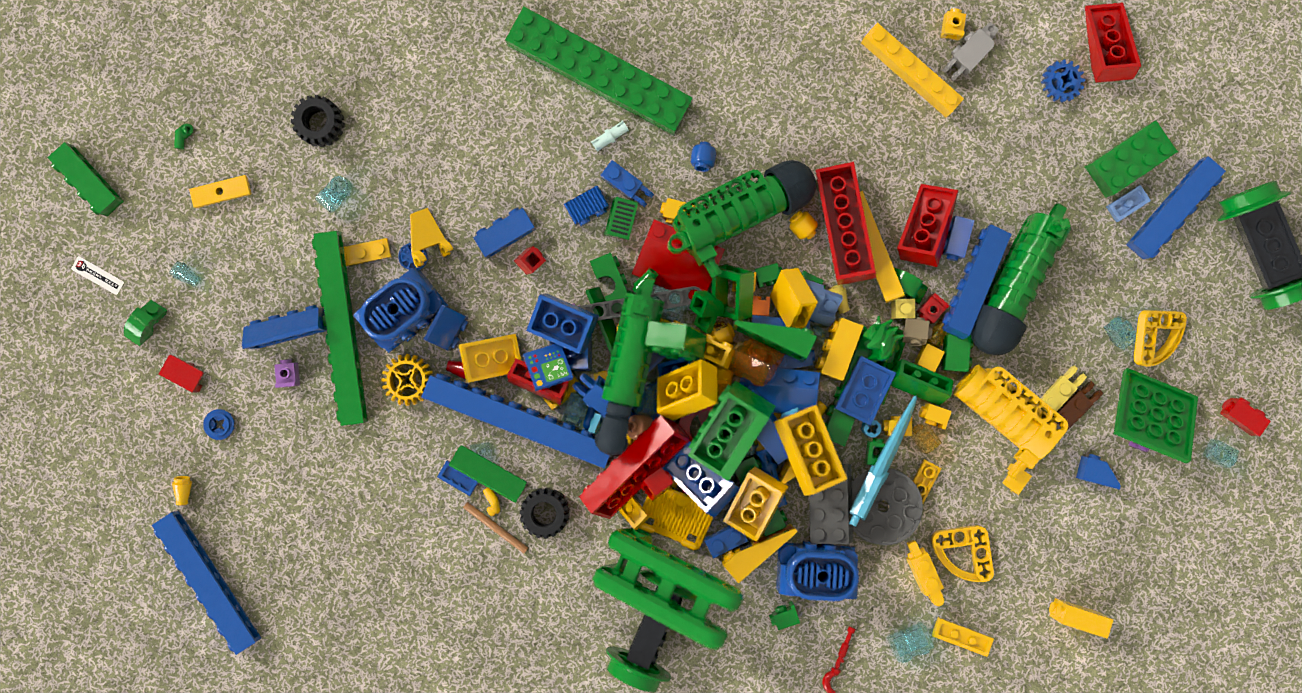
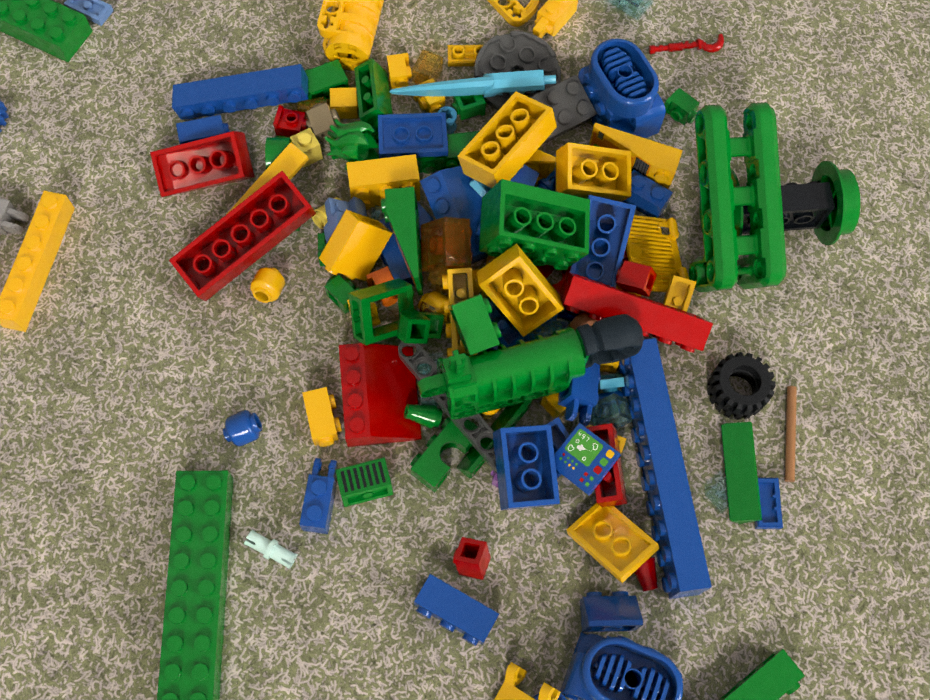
camera: 120 degrees left, 20 degrees down
yellow gear [381,354,433,406] -> none
yellow arm [483,488,501,516] -> none
blue brick [564,186,609,227] -> none
green piece [667,160,816,279] -> none
green piece [971,203,1071,355] -> none

